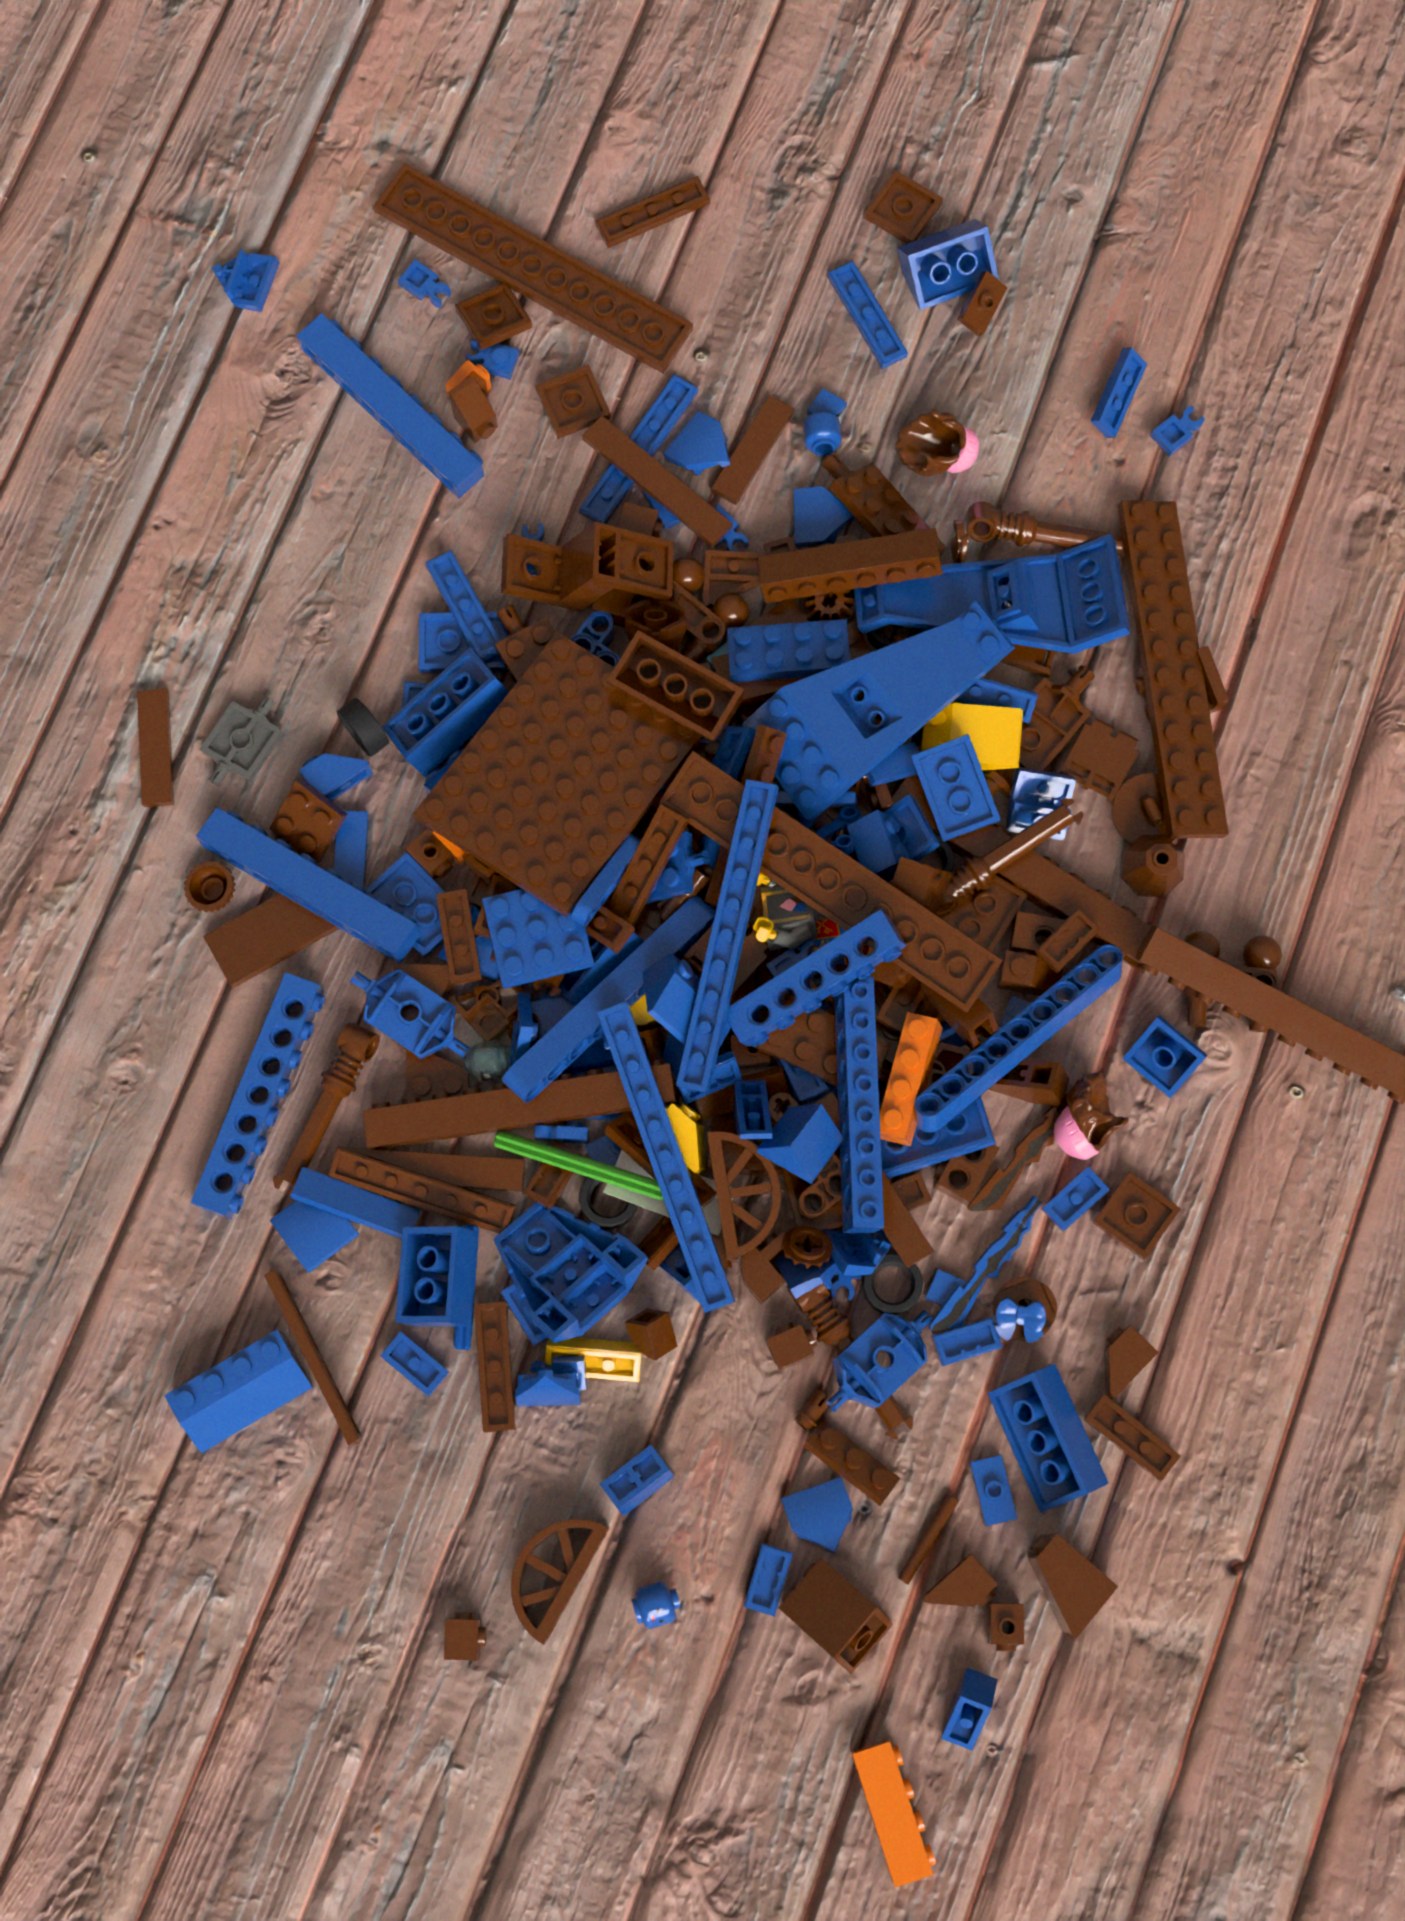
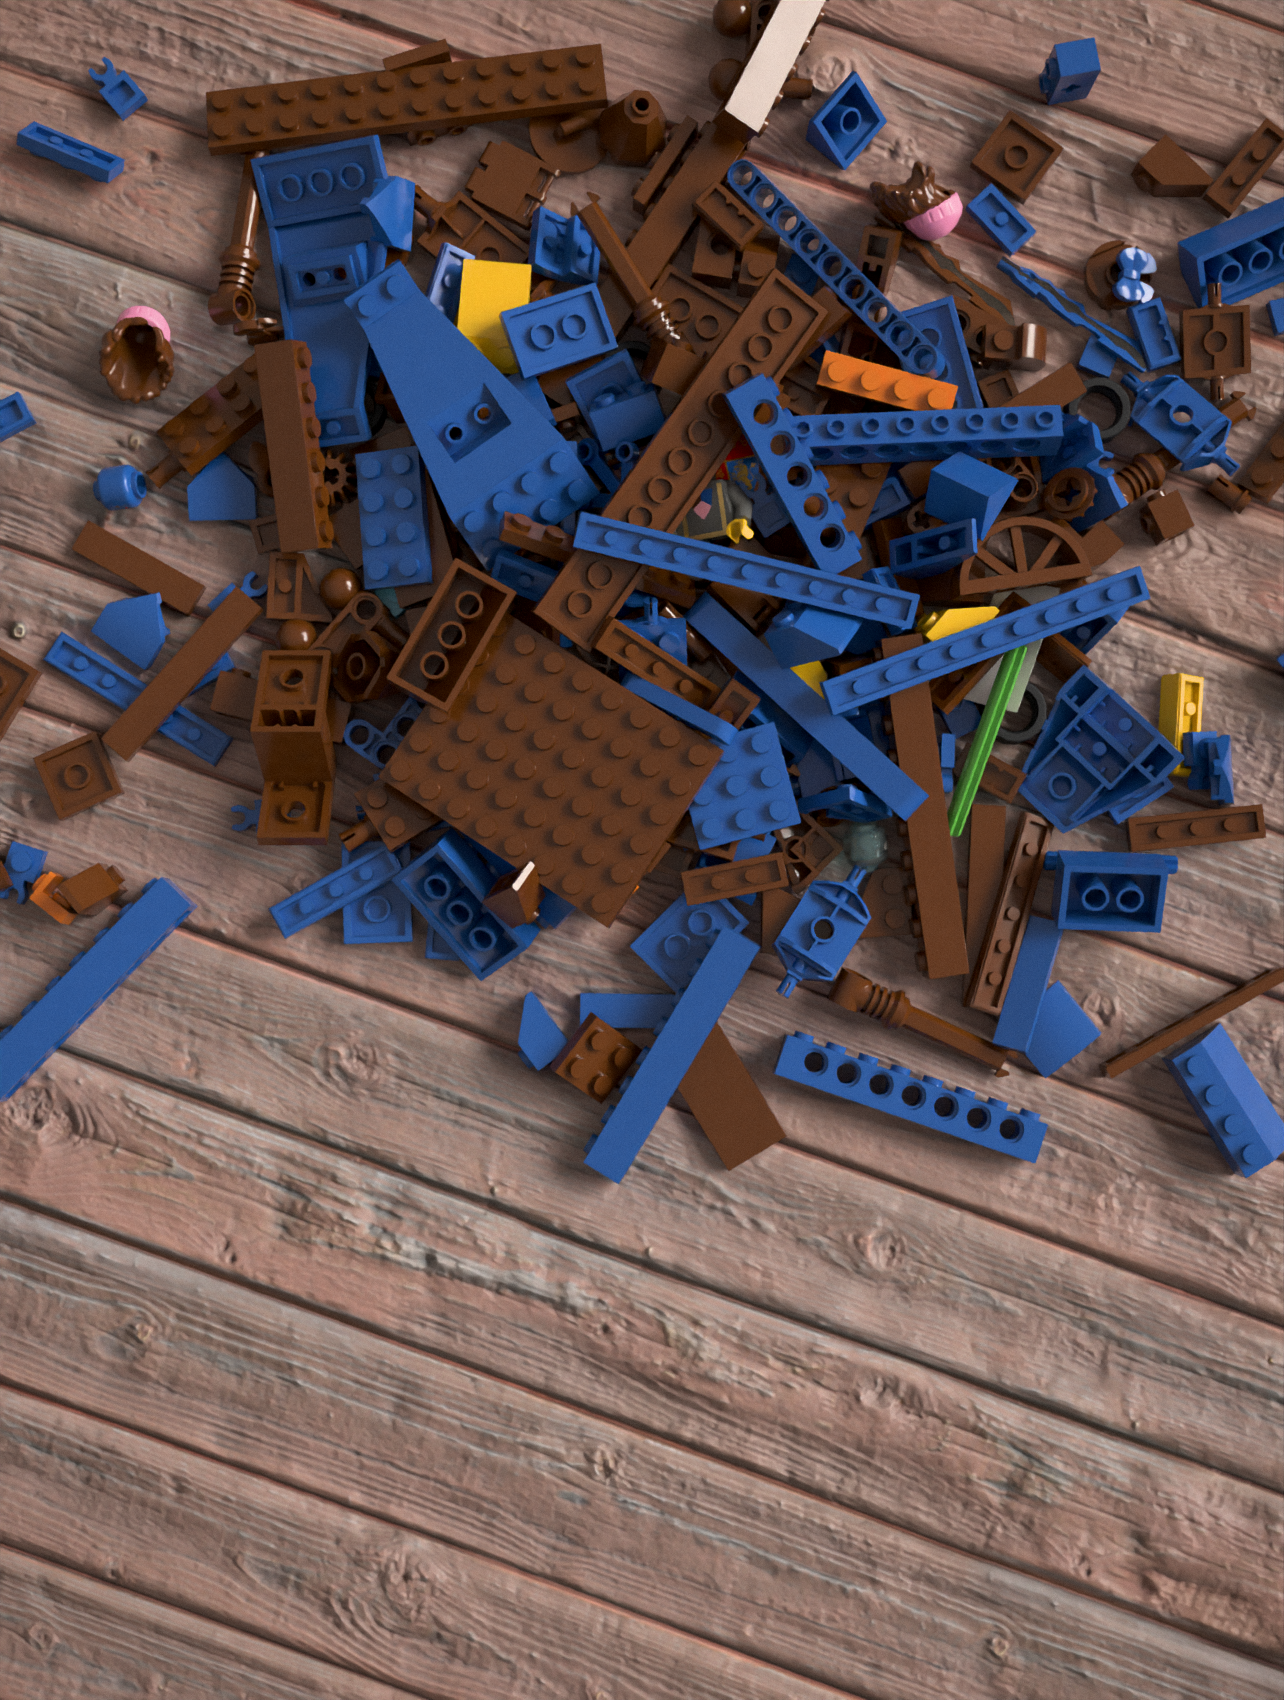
camera: 95 degrees left, 10 degrees up
reddish brown tile [137,688,174,807] -> none
reddish brown hat [184,861,236,912] -> none
dark grey plate [199,696,284,786] -> none
black tyre [337,698,389,757] -> none
blue plate [380,1331,450,1397] -> none
reddish brown brick [405,828,455,880] -> none
reddish brown brick [625,1308,678,1361] -> none
blue tile [807,388,847,416] -> none
none -> blue slope [360,176,415,252]
none -> reddish brown slope [482,861,545,929]
none -> reddish brown plate [631,115,698,216]
none -> reddish brown brick [981,323,1047,372]
none -> blue brick [1039,37,1101,105]
none -> reddish brown plate [1179,283,1251,401]

